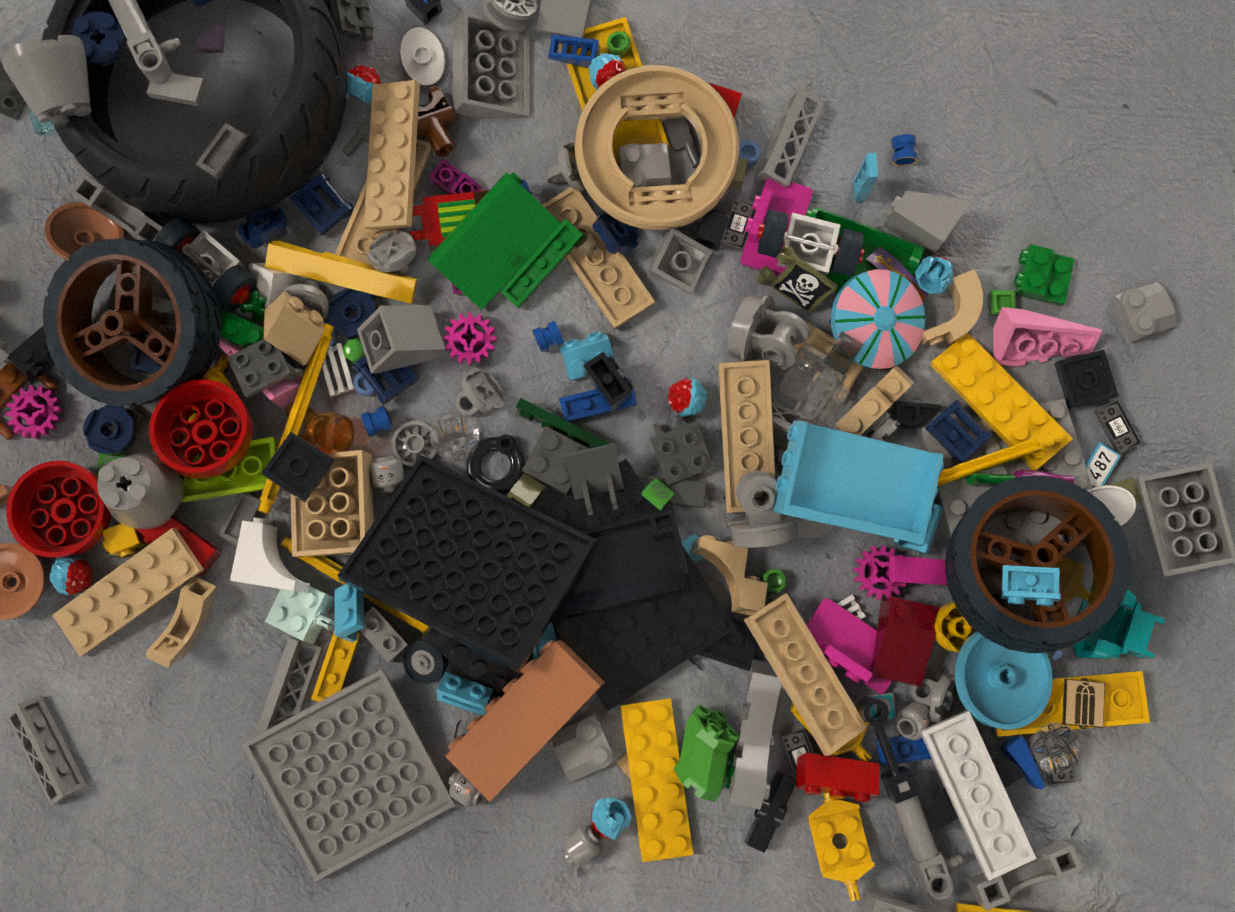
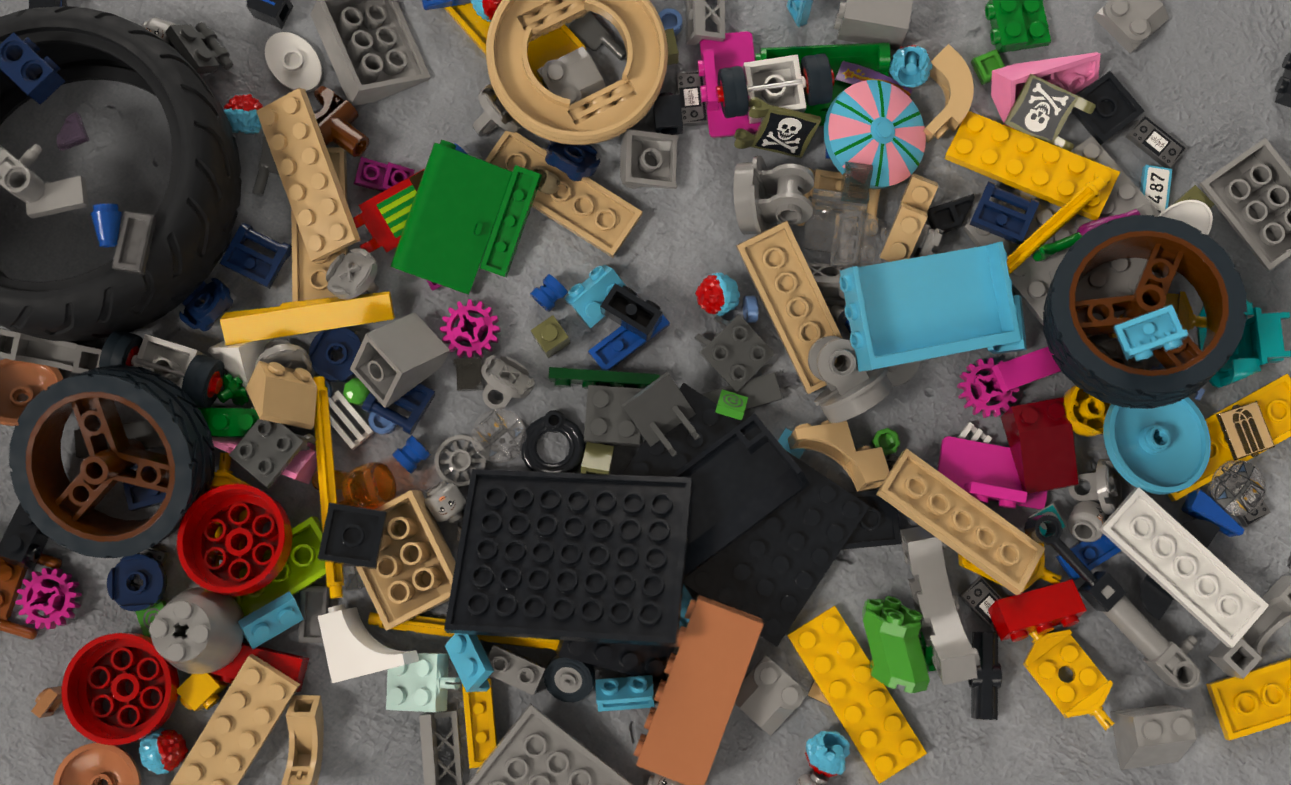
camera: 20 degrees left, 0 degrees up
none -> blue cone [91,204,122,247]
none -> medium azure bracket [238,591,304,649]
none -> clear smoke panel [453,358,486,391]
none -> olive brick [530,315,570,358]
none -> medium blue tile [743,296,759,323]
none -> flag [1004,73,1096,152]

